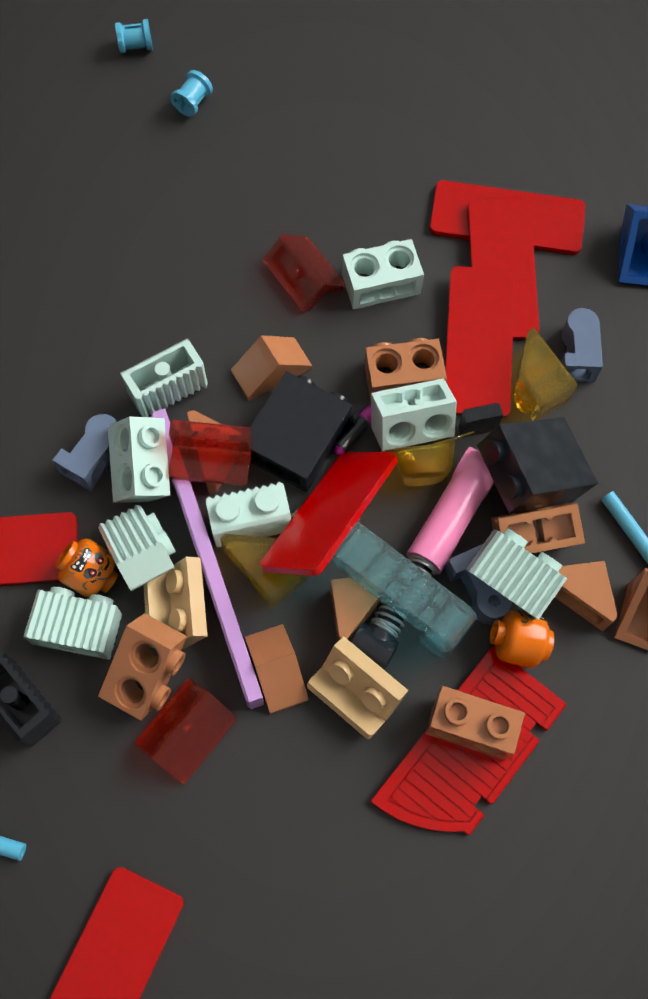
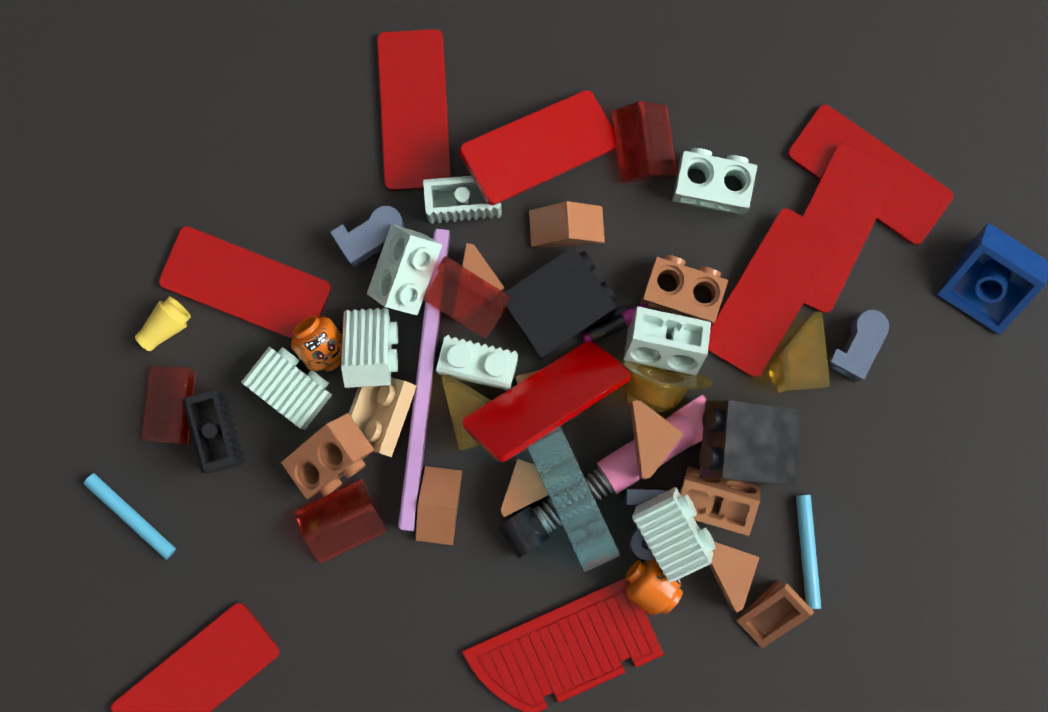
camera: 25 degrees right, 15 degrees up
tan bracket [307,636,408,739] -> none
nougat brick [425,686,525,760] -> none
black tile [458,403,503,438] -> none
none -> red piece [377,29,451,191]
none -> red piece [459,90,620,205]
none -> nougat slope [630,400,684,479]

